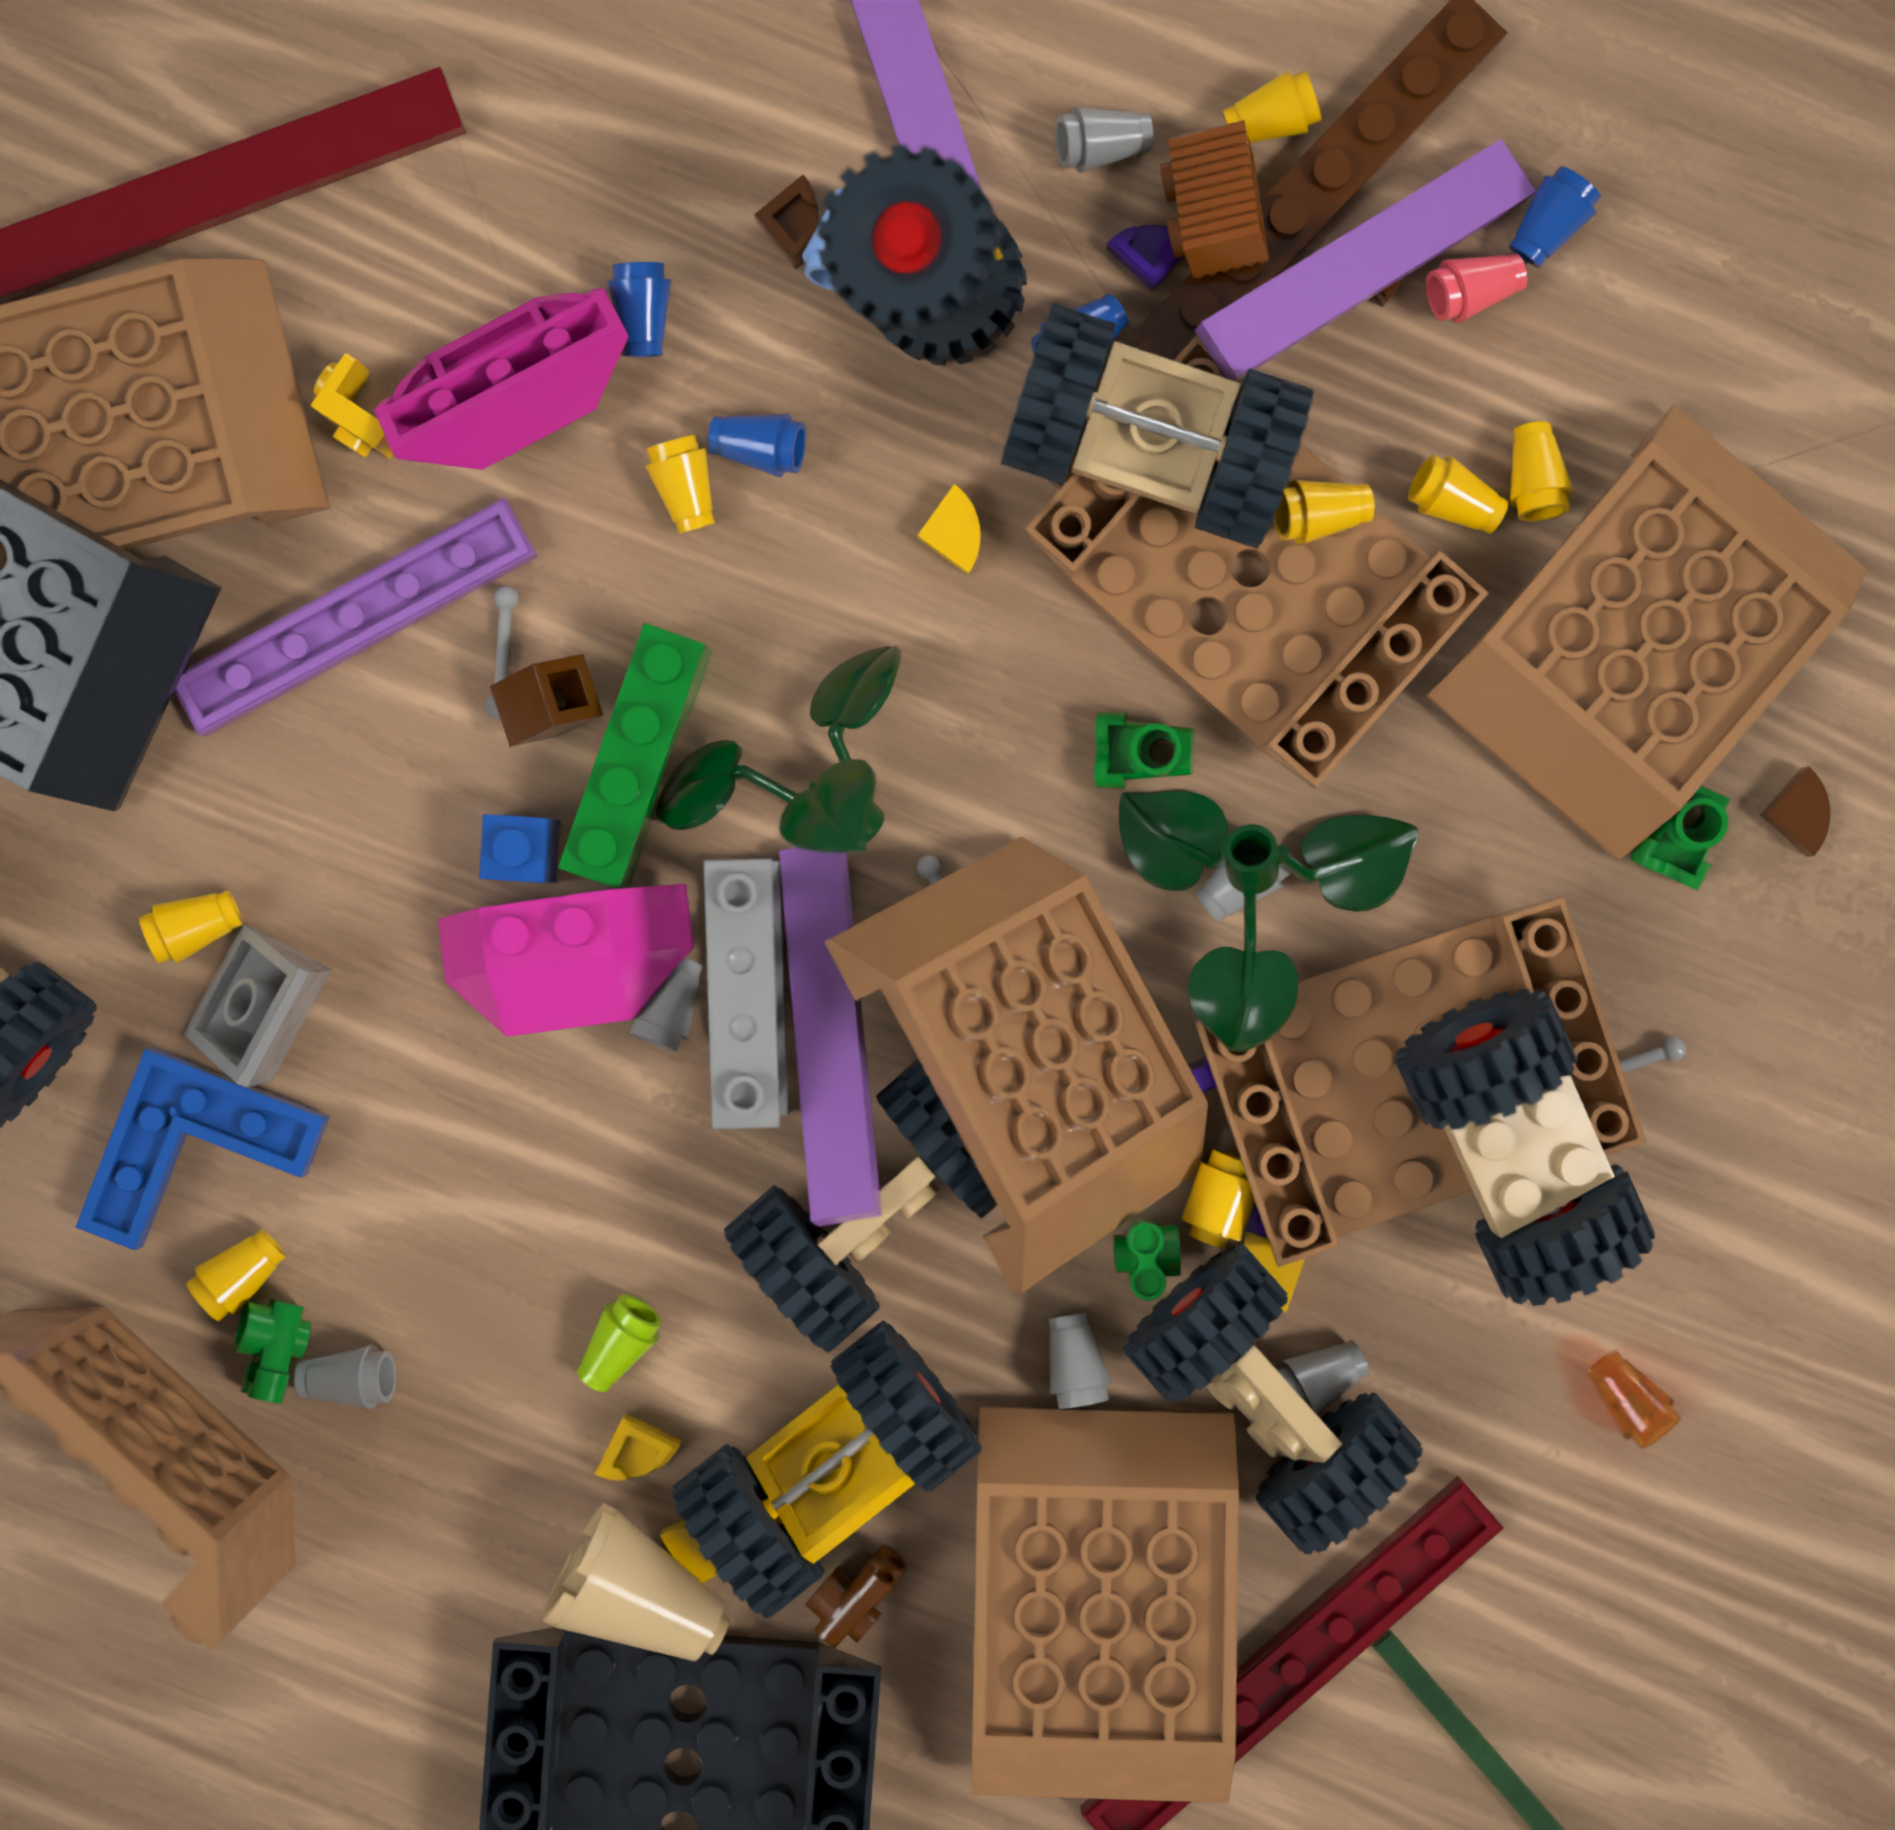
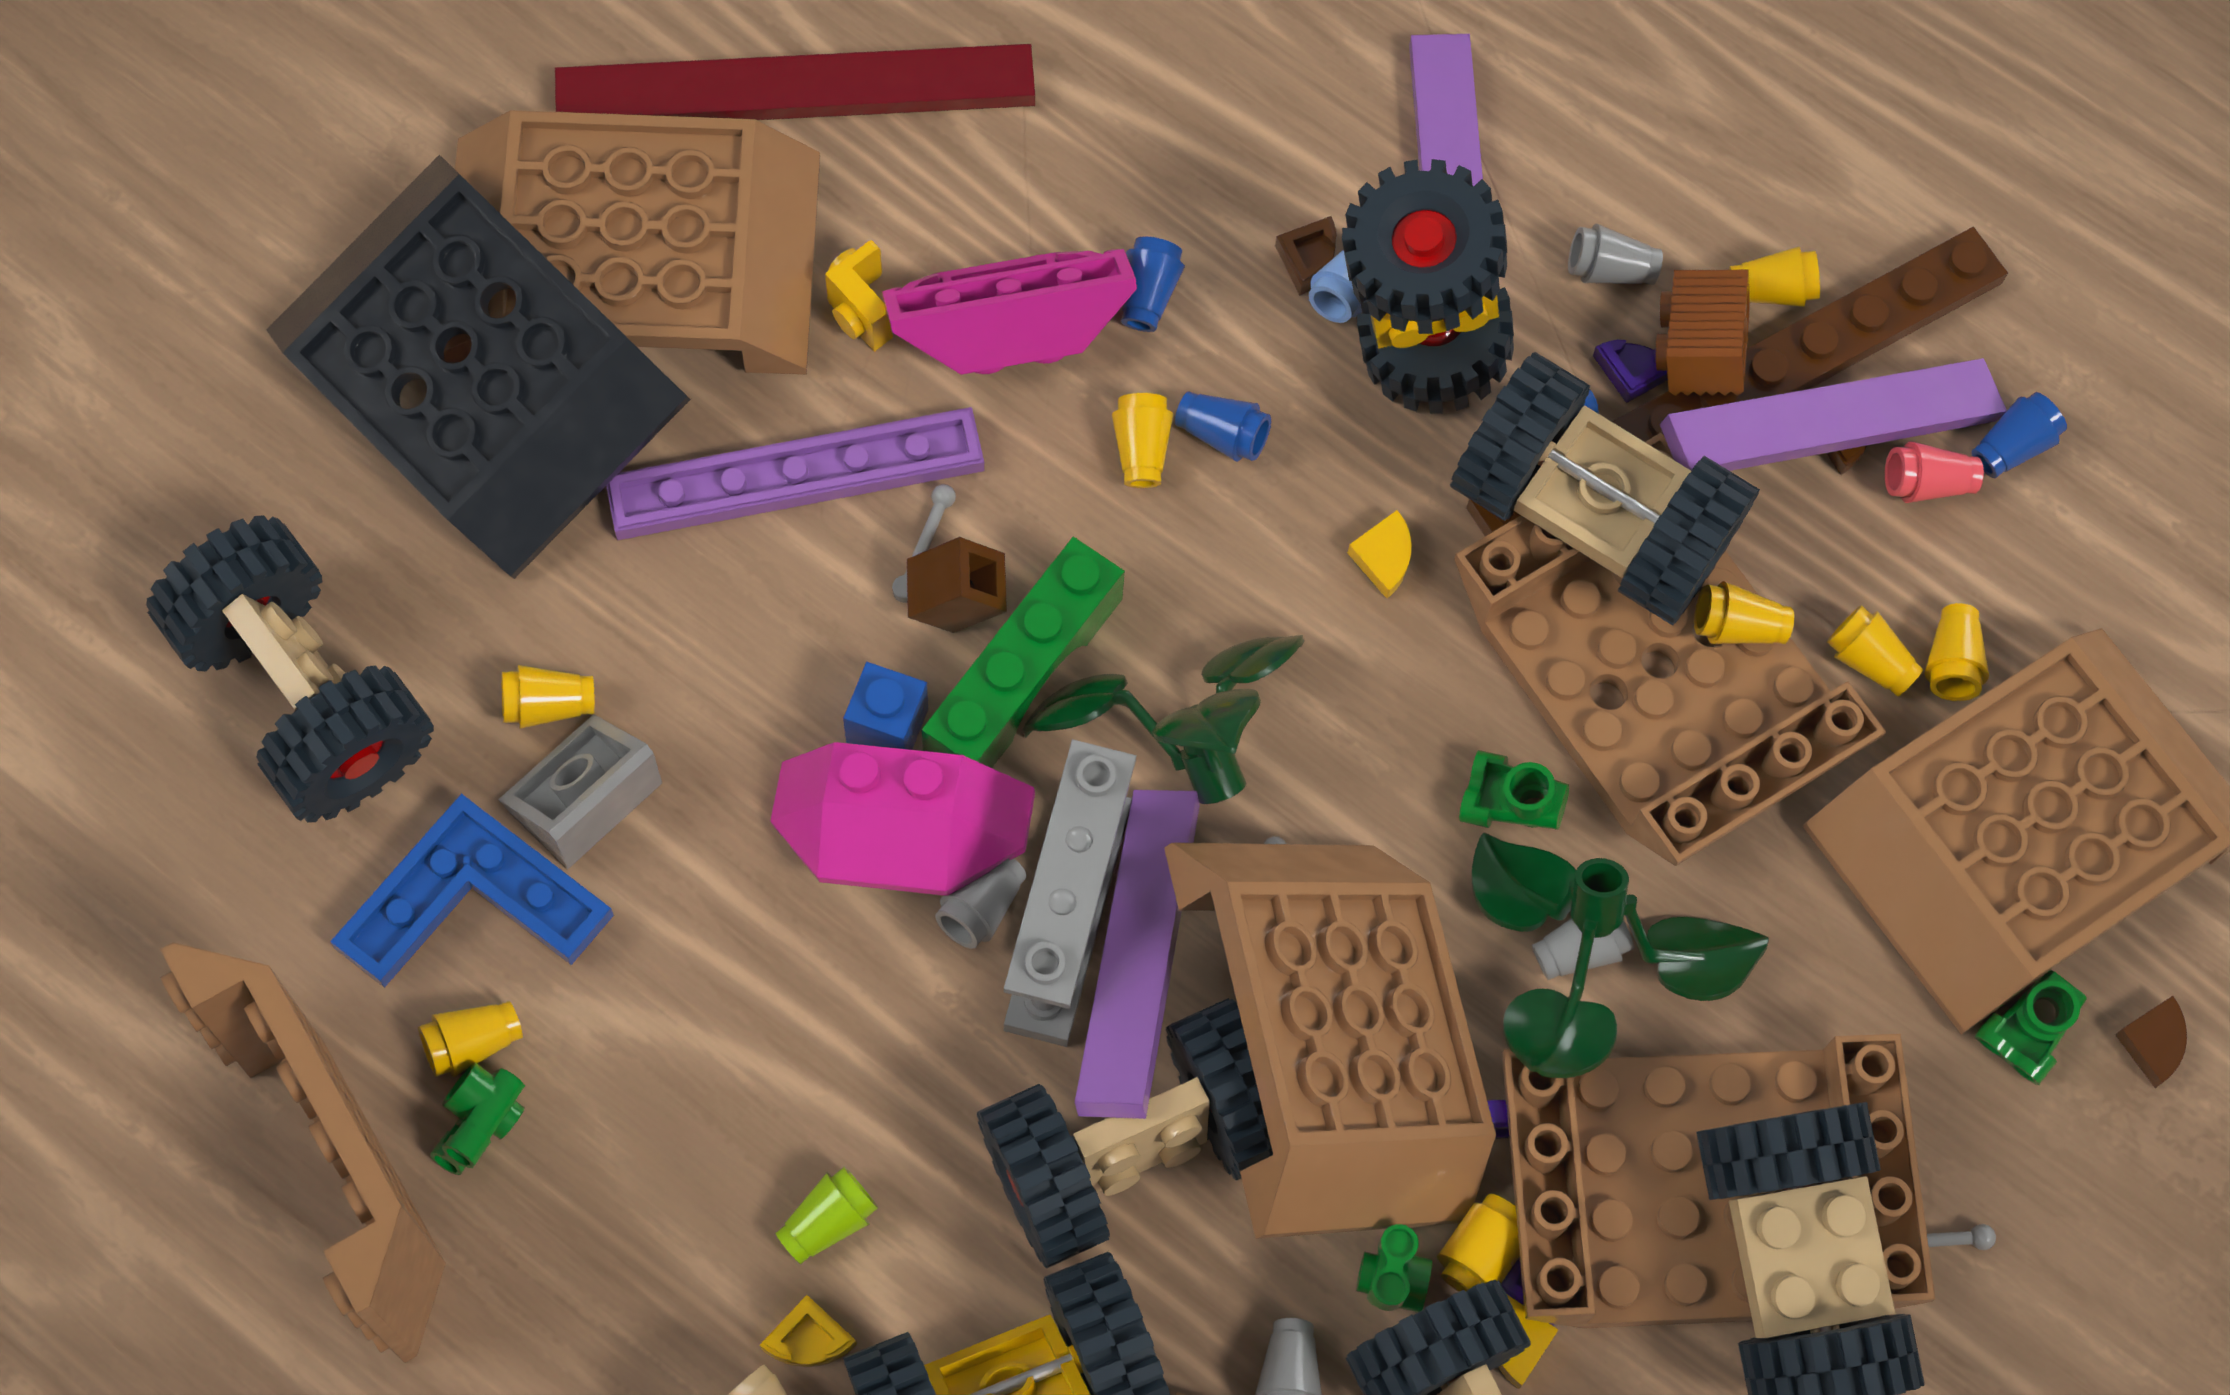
camera: 10 degrees right, 20 degrees down
light grey cone [294,1345,396,1410] -> none

